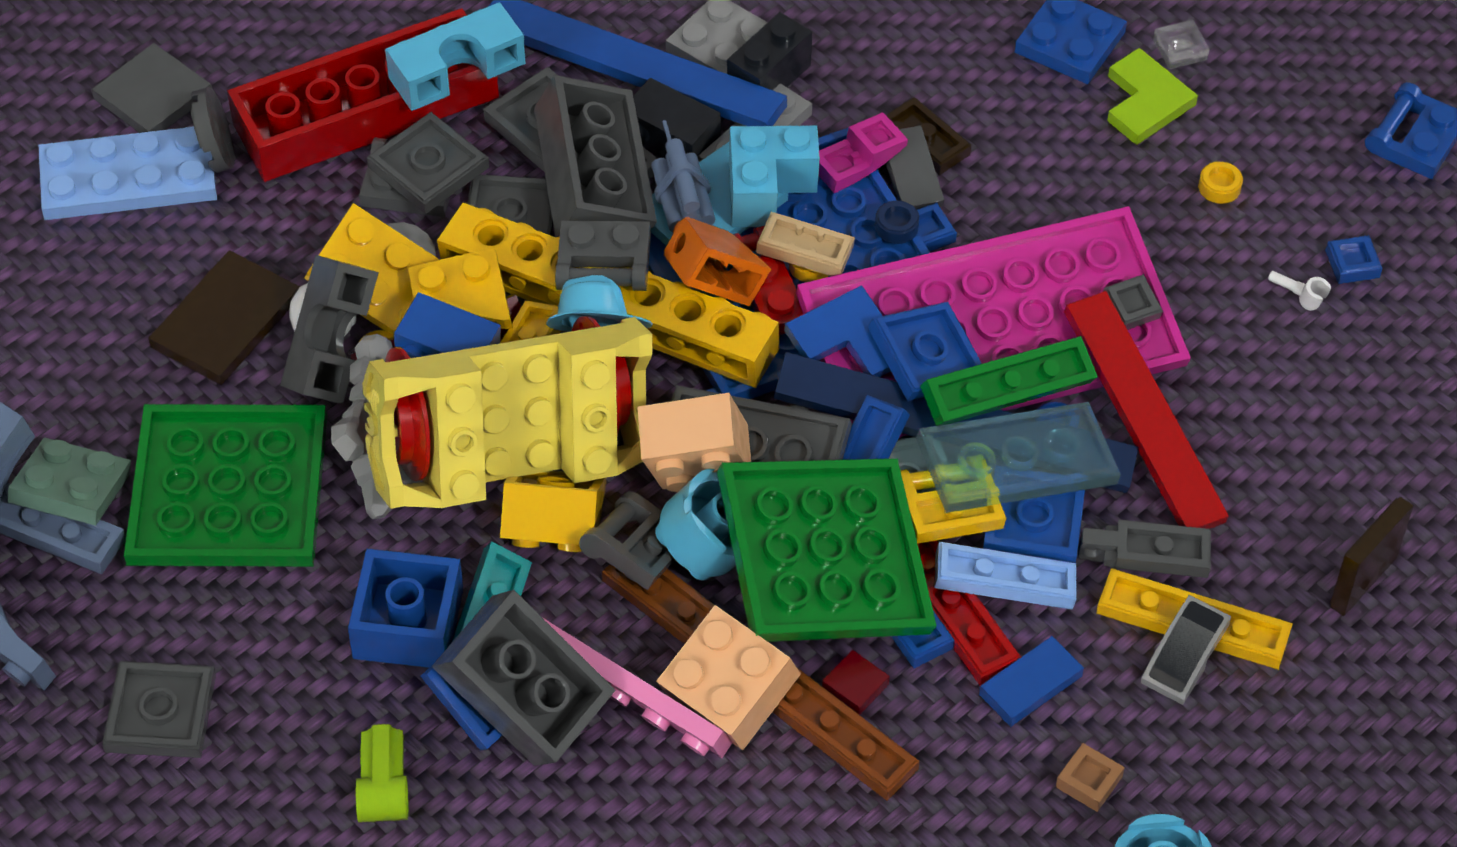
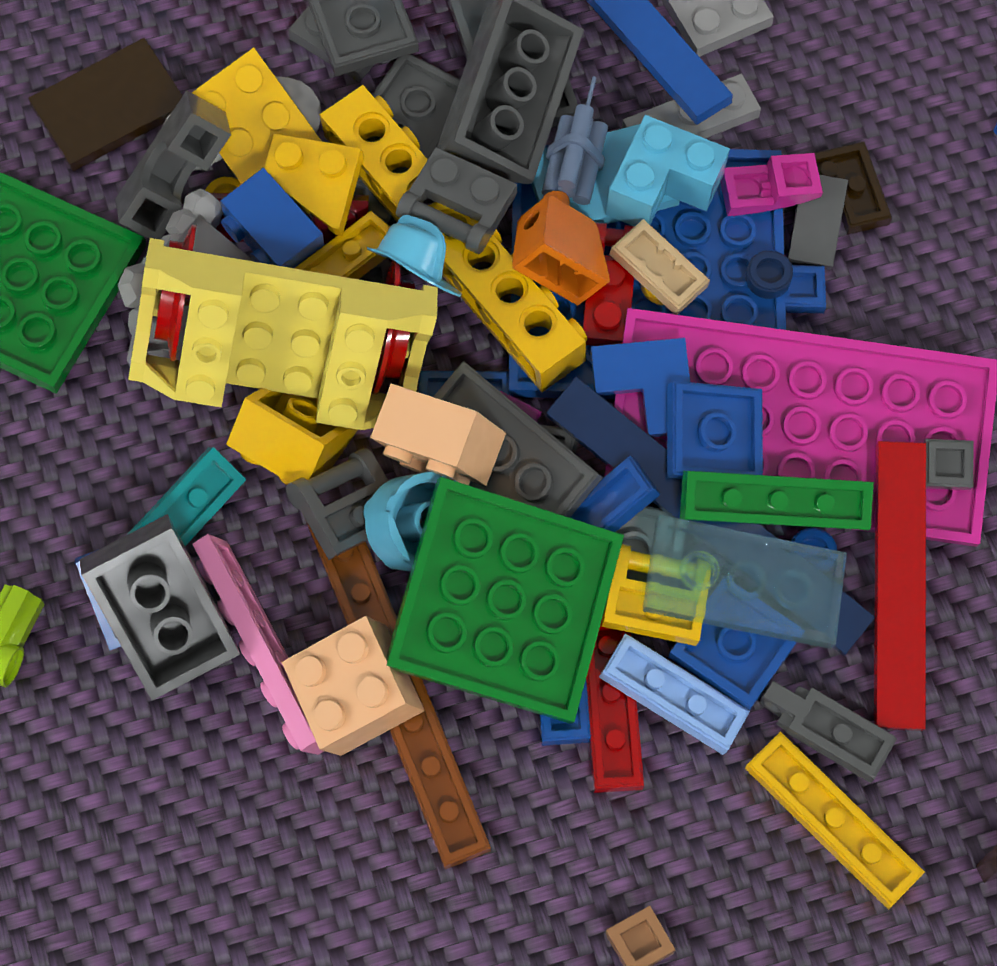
camera: 25 degrees right, 15 degrees up
blue brick [348,549,463,668] -> none
black brick [633,78,721,161] -> none
black brick [727,12,812,90] -> none
dark red tile [822,650,890,715] -> none
blue tile [979,636,1084,727] -> none
slope [1140,595,1231,705] -> none

